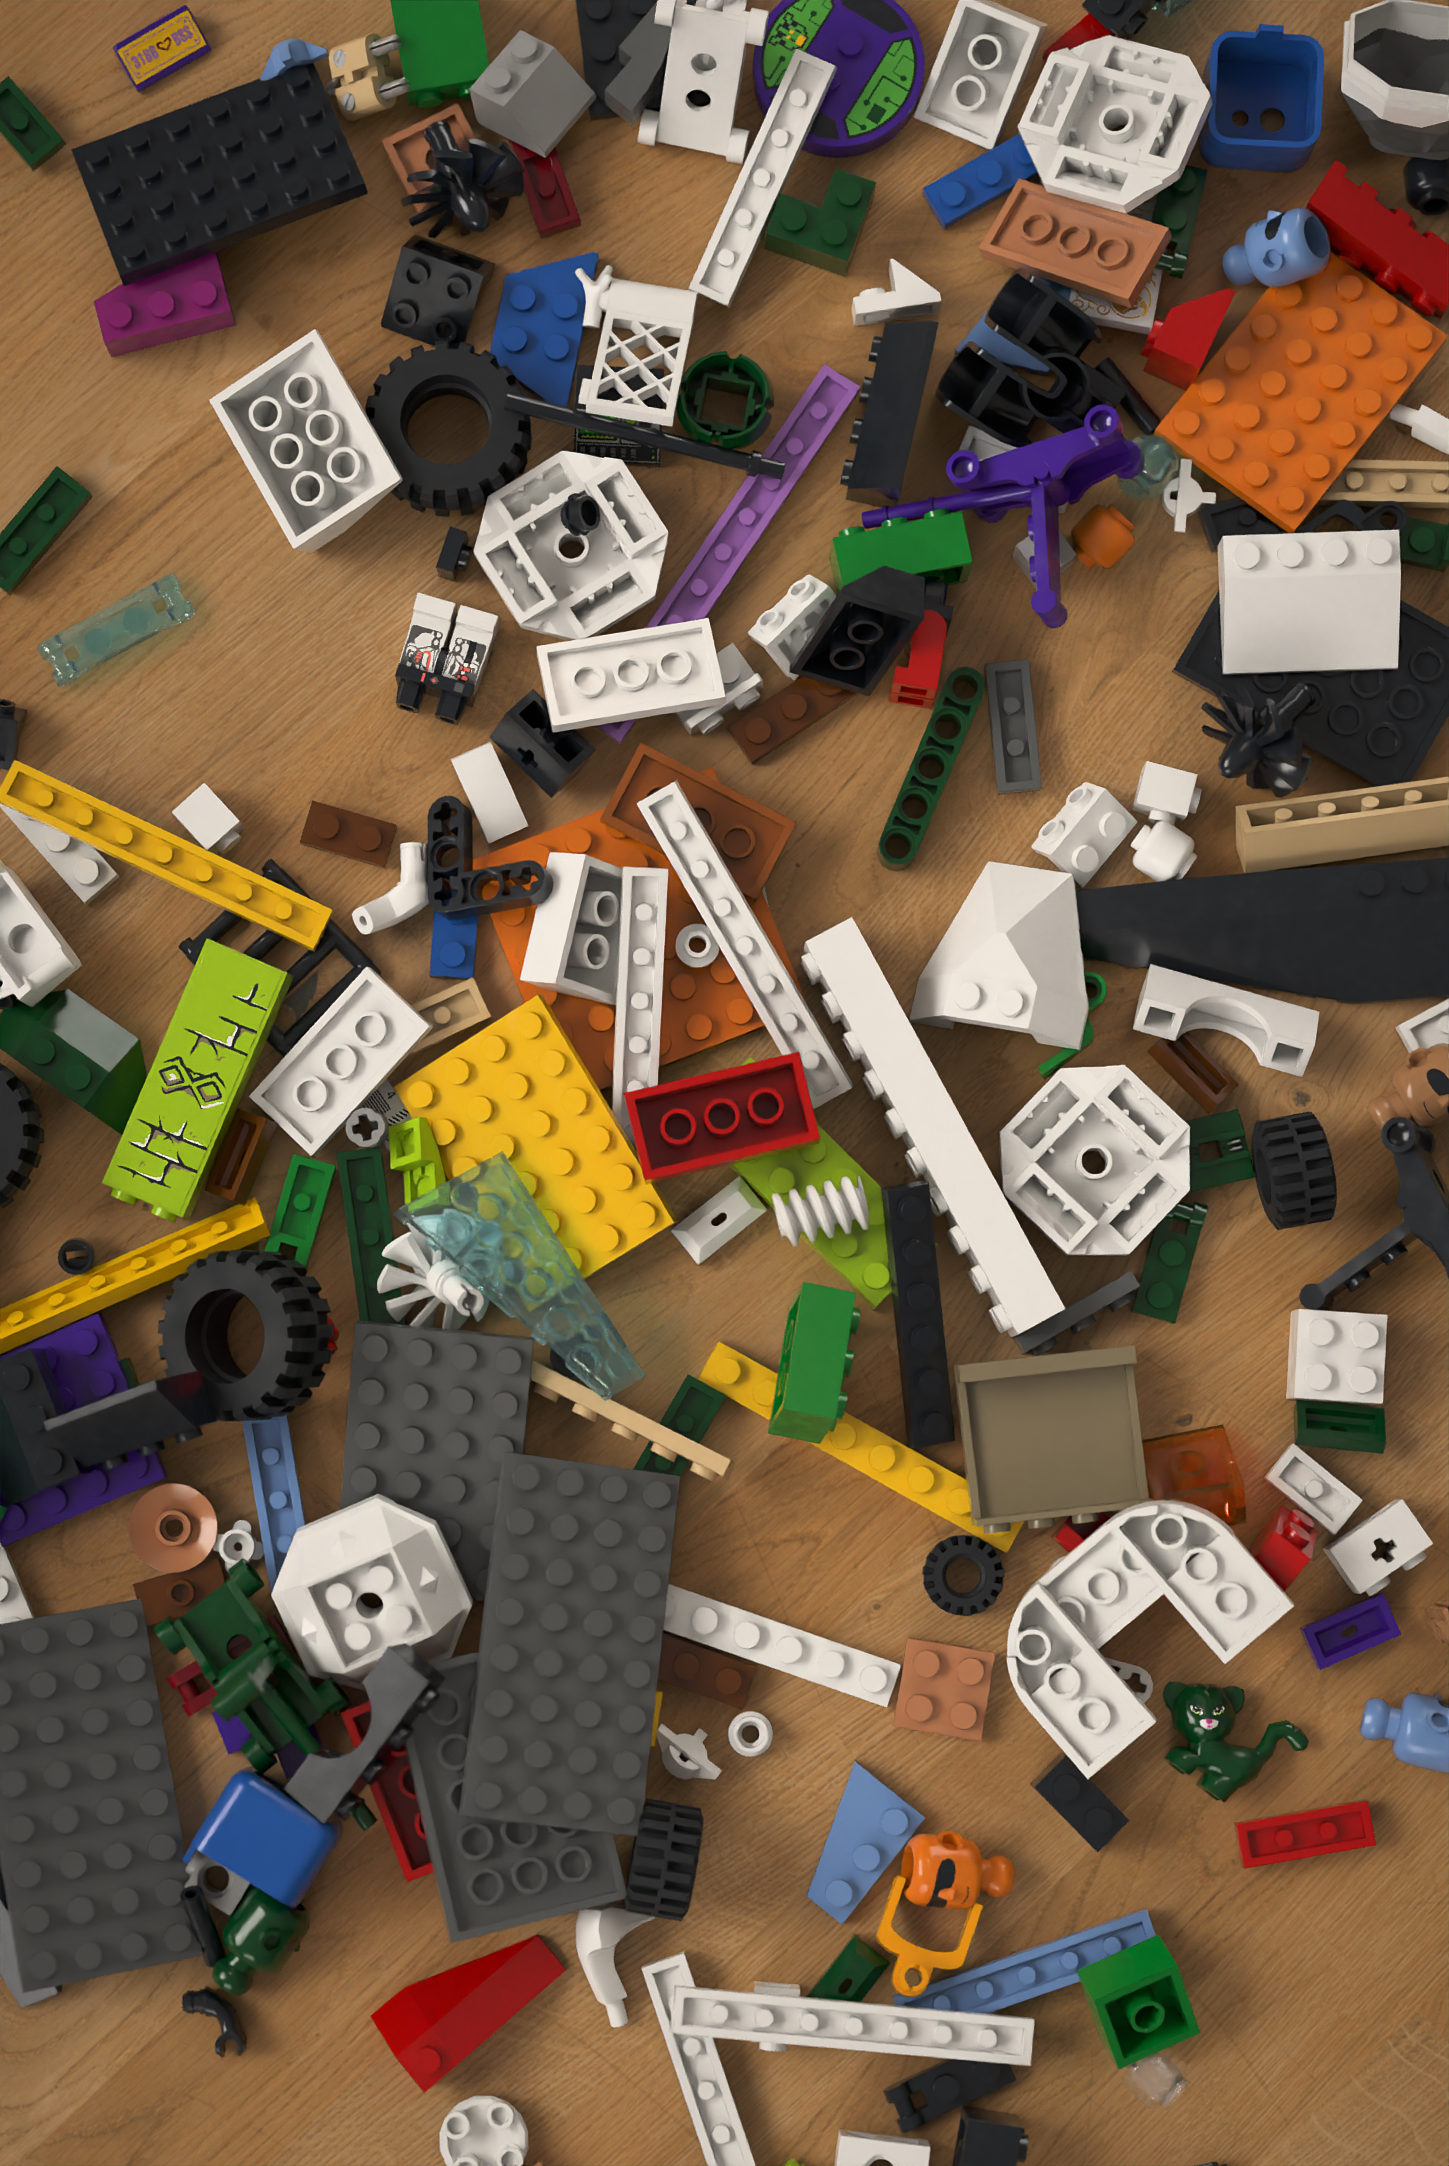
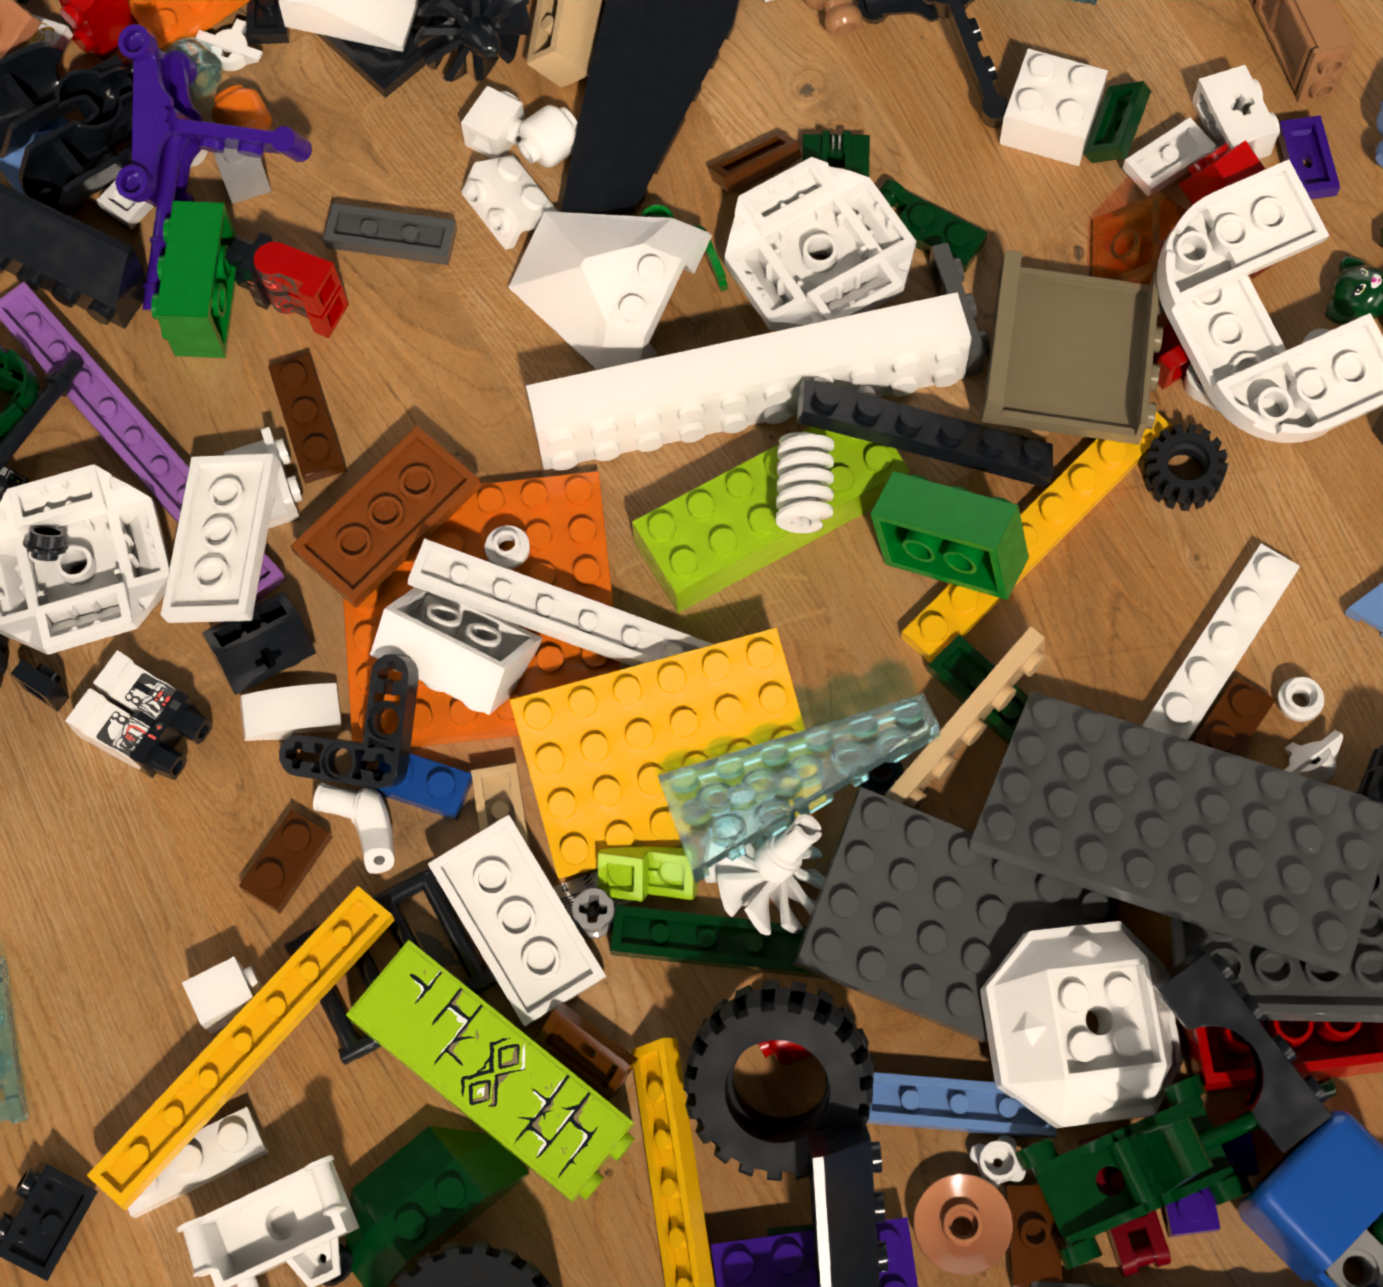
camera: 65 degrees left, 15 degrees down
black hinge [58,1238,95,1275] -> none
green plate [265,1154,337,1277] -> none
red brick [624,1052,820,1185] -> none
white plate [636,780,853,1109] -> none
white piece [671,1176,767,1265] -> none
white bracket [748,575,836,681] -> none
black slope [789,565,925,696] -> none
dark green beam [877,667,985,871] -> none
nougat plate [892,1637,996,1741] -> none
white arch [1133,964,1320,1077] -> none
black tyre [1252,1111,1337,1230] -> none

